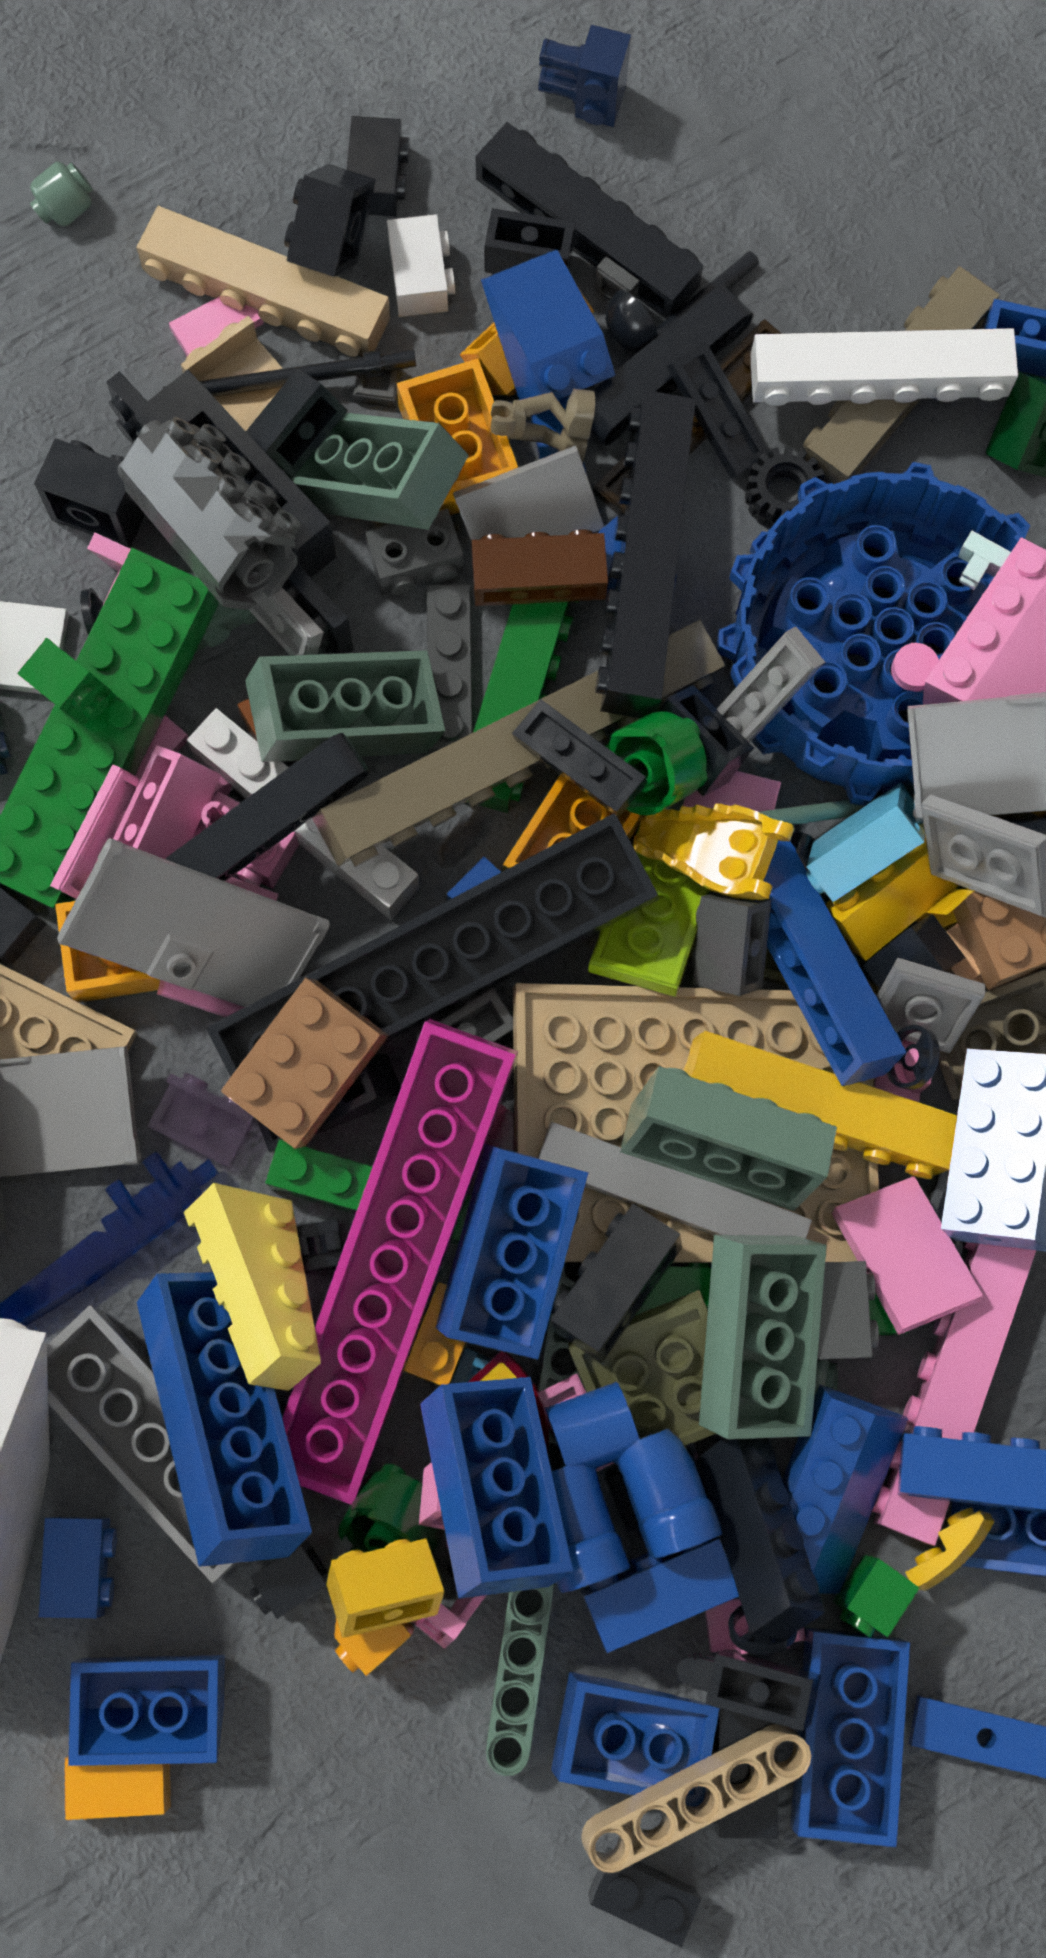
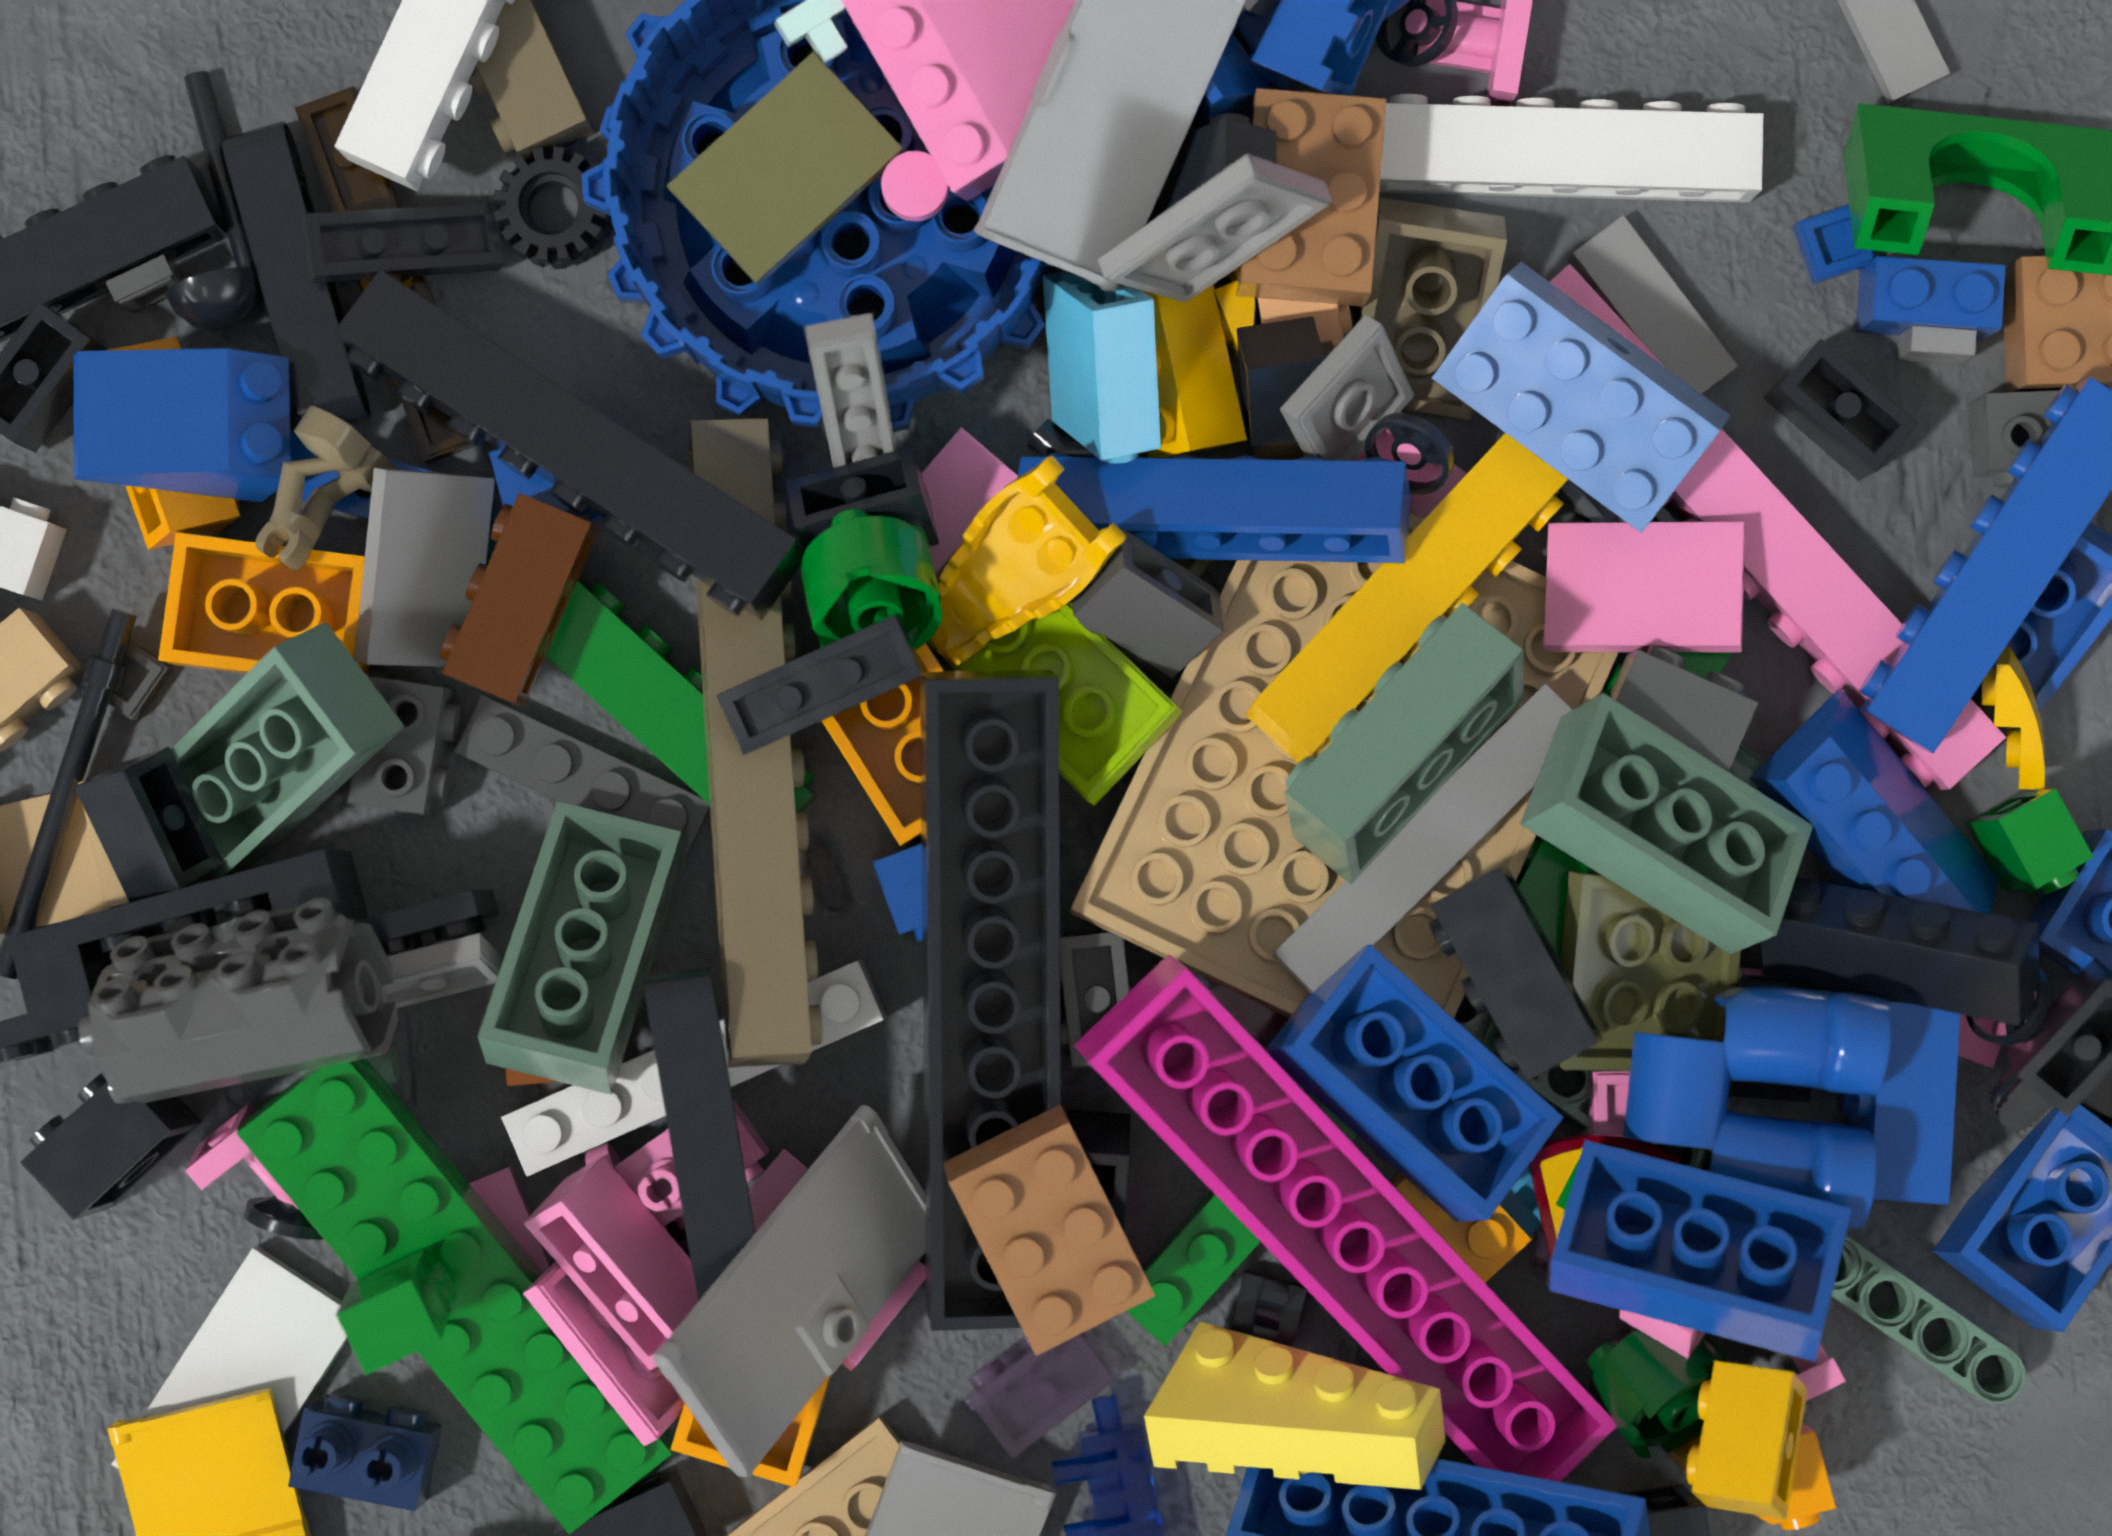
camera: 55 degrees left, 10 degrees up
sand green bar [759,800,873,825] -> none
yellow sticker [926,889,974,915] -> none
none -> olive tile [667,52,904,286]

